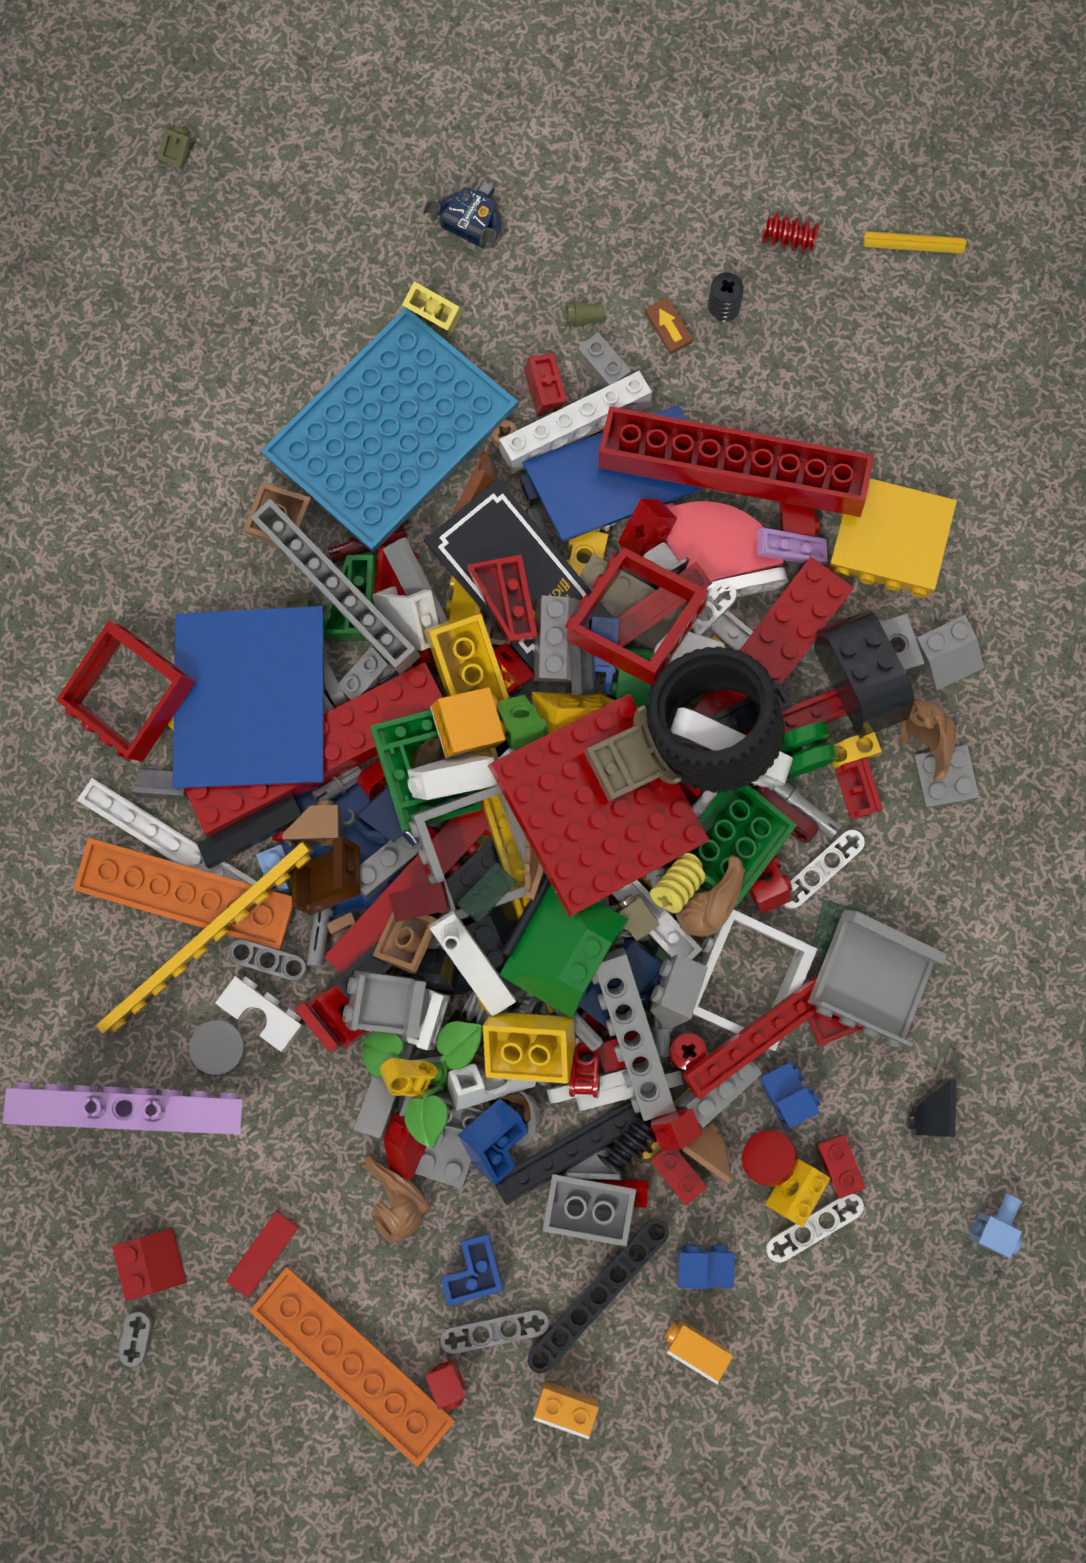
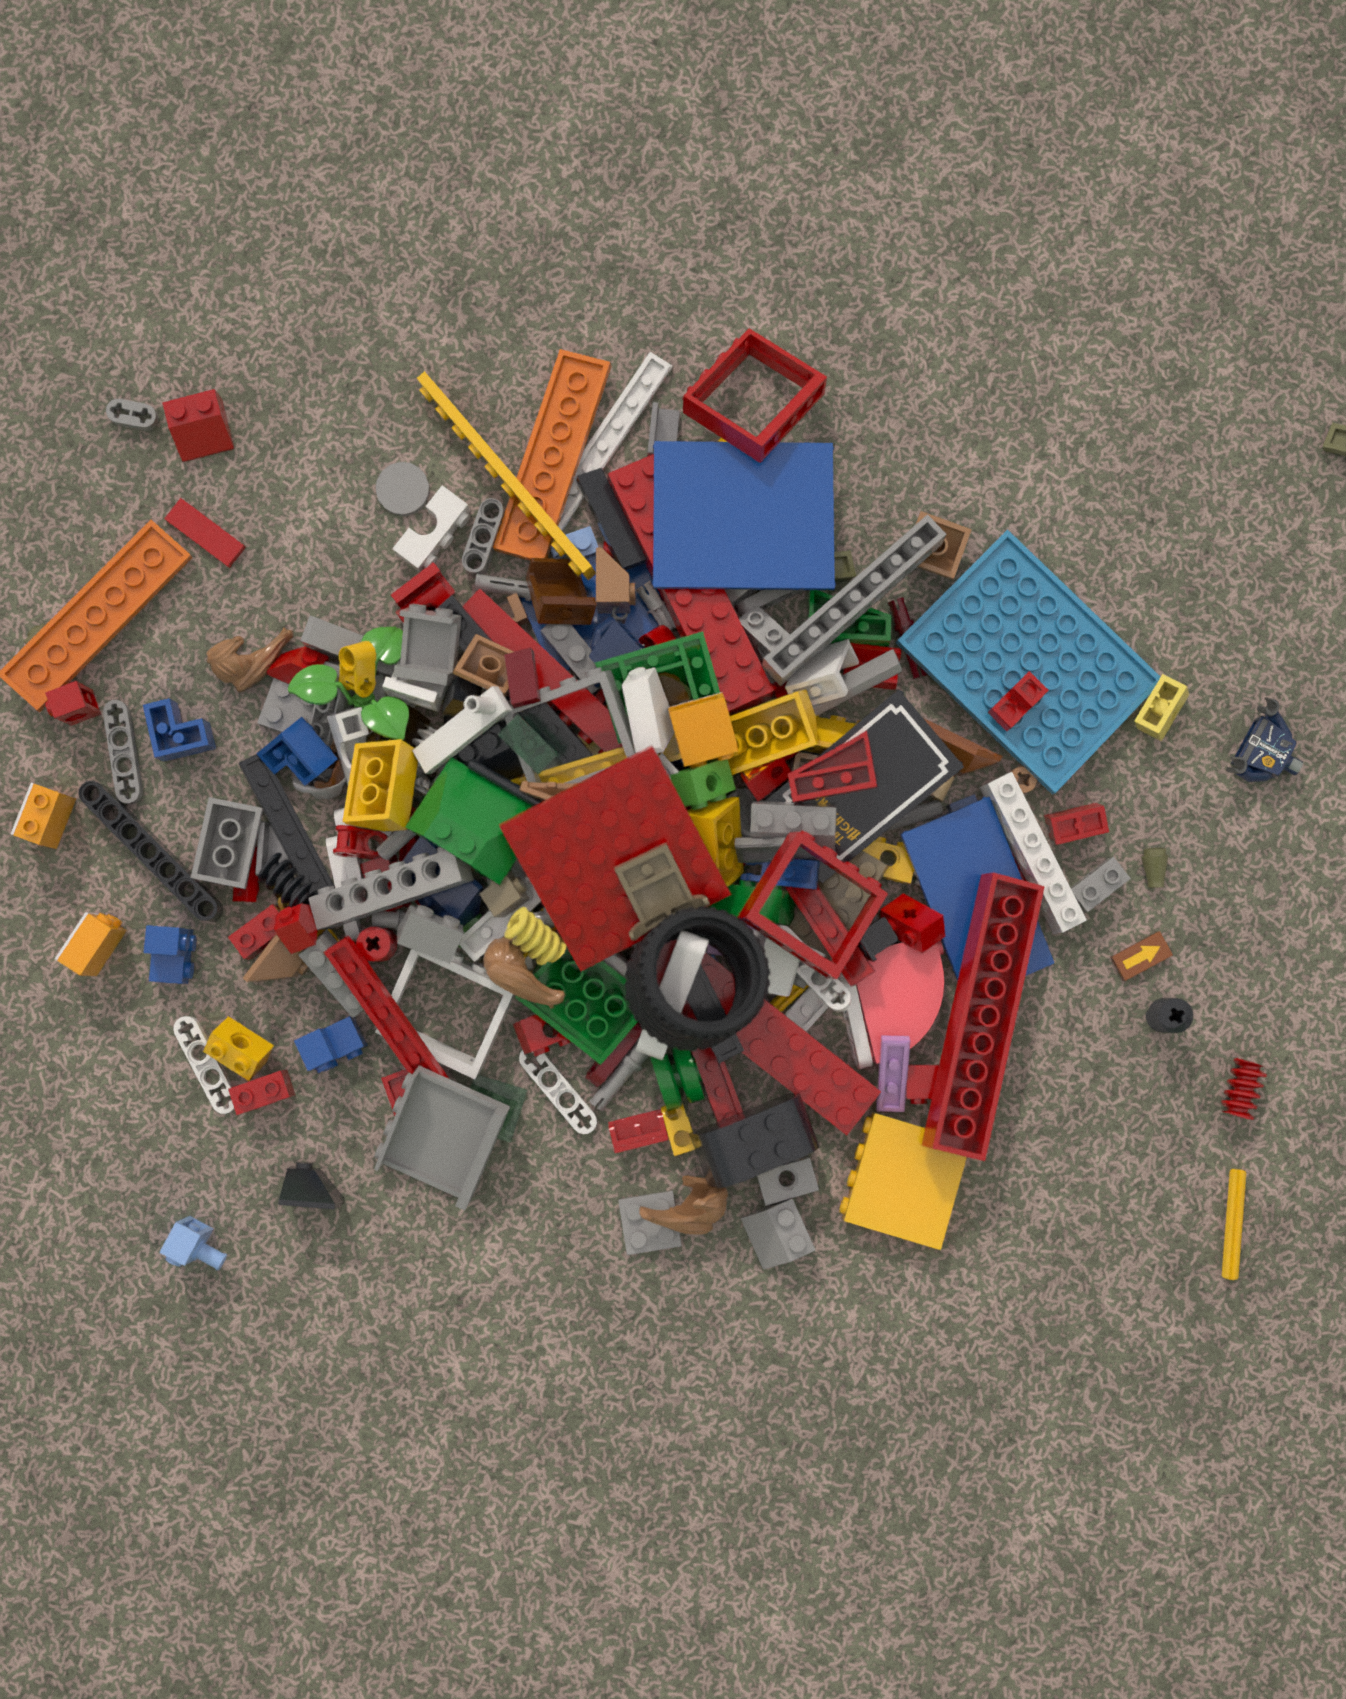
camera: 90 degrees right, 5 degrees up
lavender brick [3,1083,243,1135] -> none
red tile [742,1130,798,1187] -> none
none -> red slope [987,671,1049,731]

